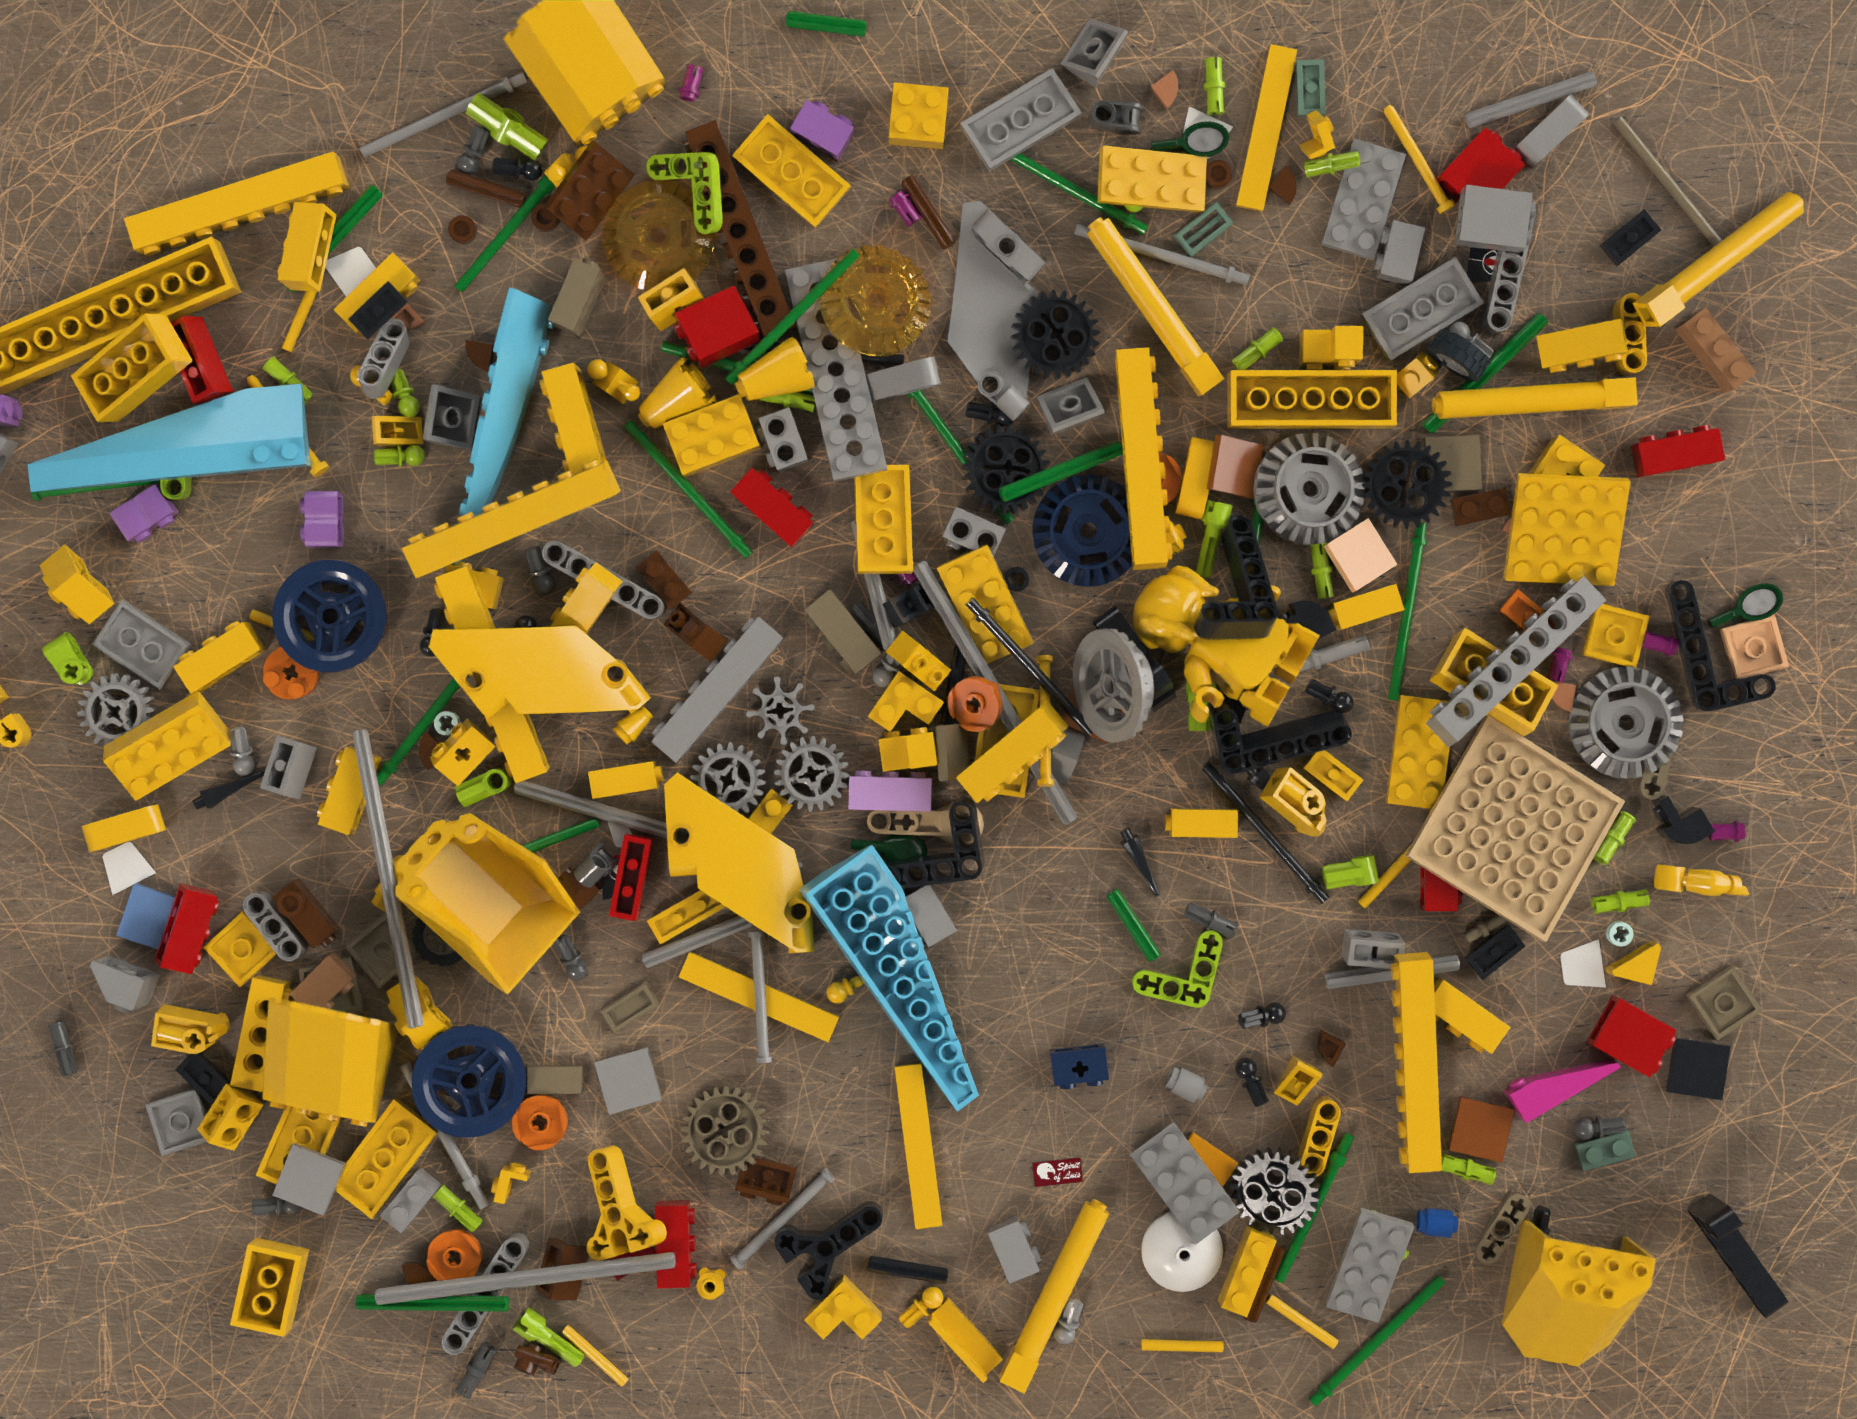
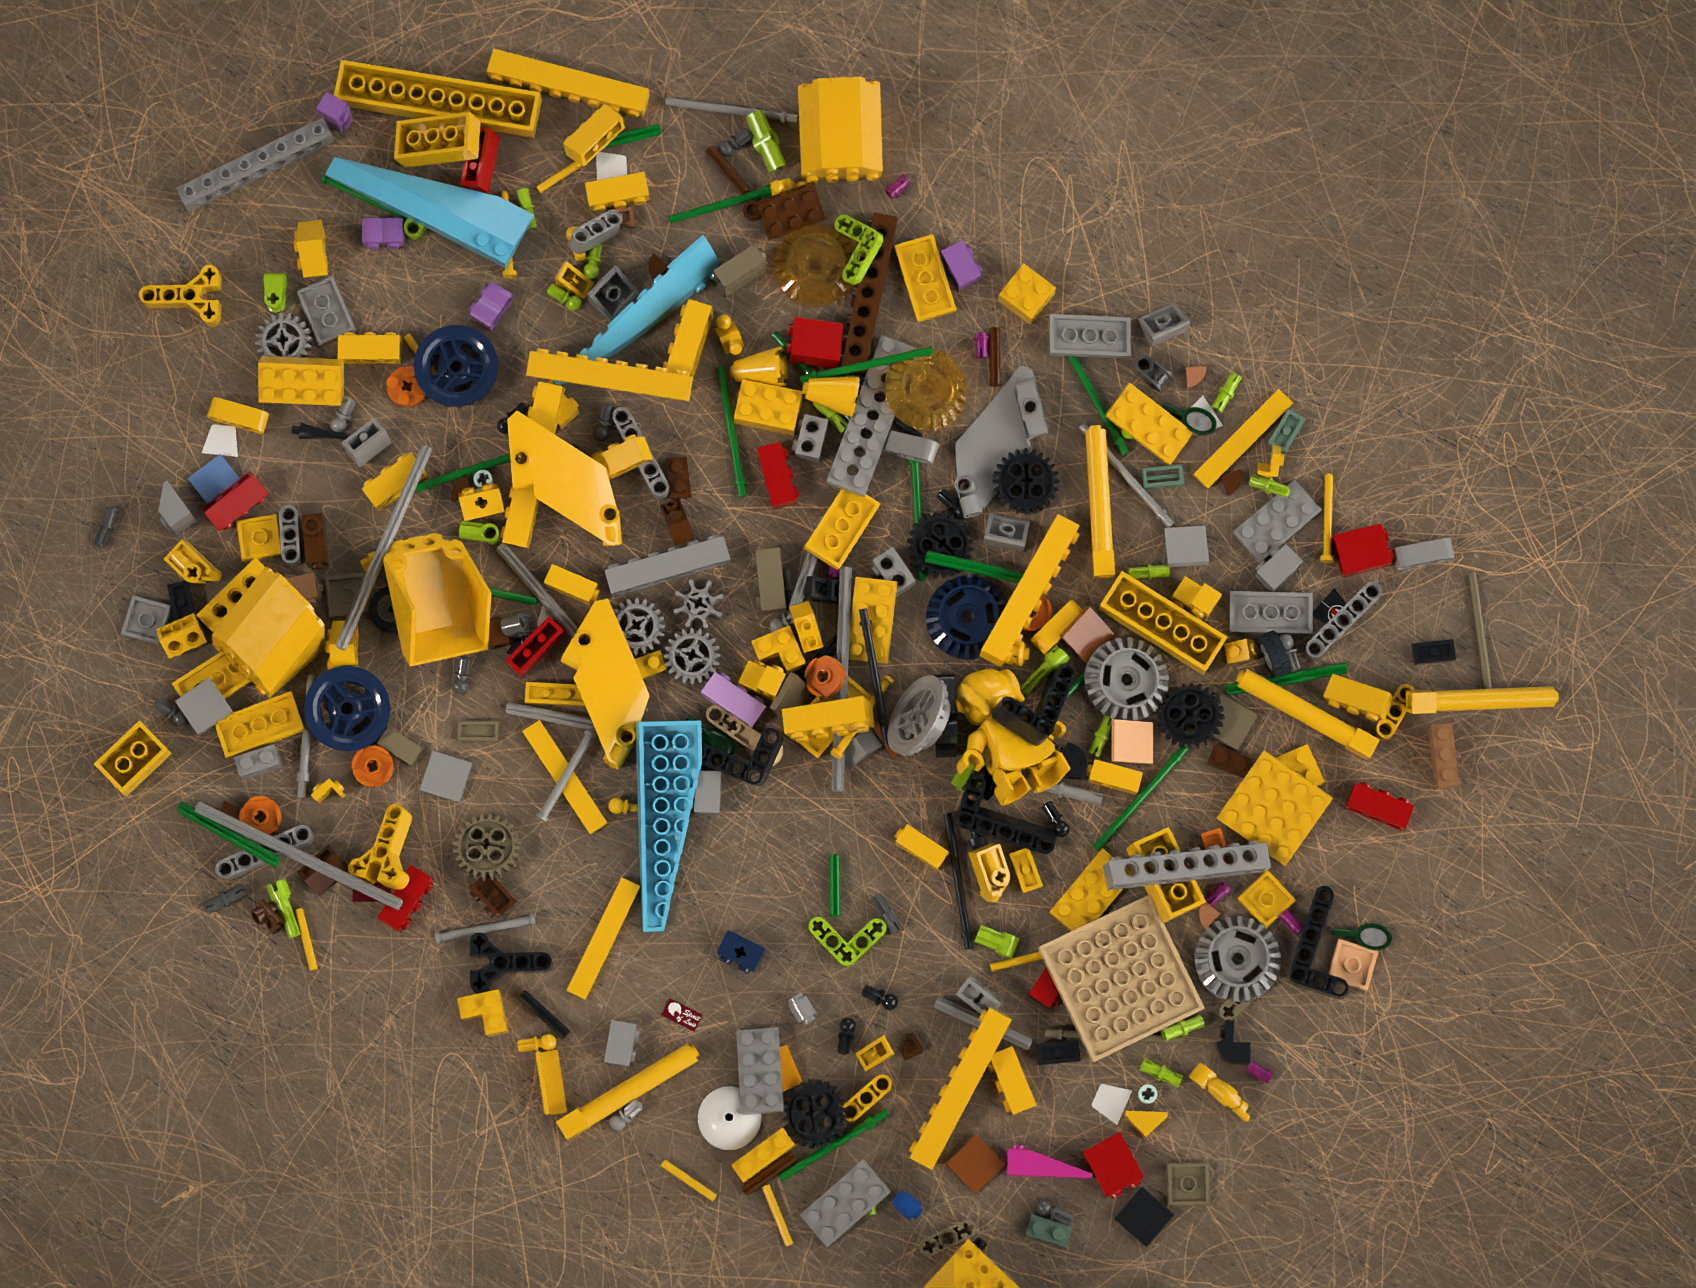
camera: 30 degrees right, 10 degrees down
black plate [348,281,408,340] -> none
lime axle [432,1184,482,1232] -> none
reddish brown tile [448,215,477,244] -> none
black axle [492,157,543,181] -> none
yellow cone [612,705,653,745] -> none
yellow brick [638,268,705,331] -> none
yellow brick [696,1267,726,1300] -> none
green axle [786,11,867,37] -> none
black bush [1005,567,1029,592] -> none
black piece [1120,827,1160,896] -> none
reddish brown tile [1206,160,1232,189] -> none
green bar [1308,1275,1446,1407] -> none
lime pin [1441,1153,1496,1185] -> none
light grey brick [1454,185,1535,253] -> none
light grey axle [1465,71,1597,128] -> none
none -> light grey tile [1164,526,1209,567]

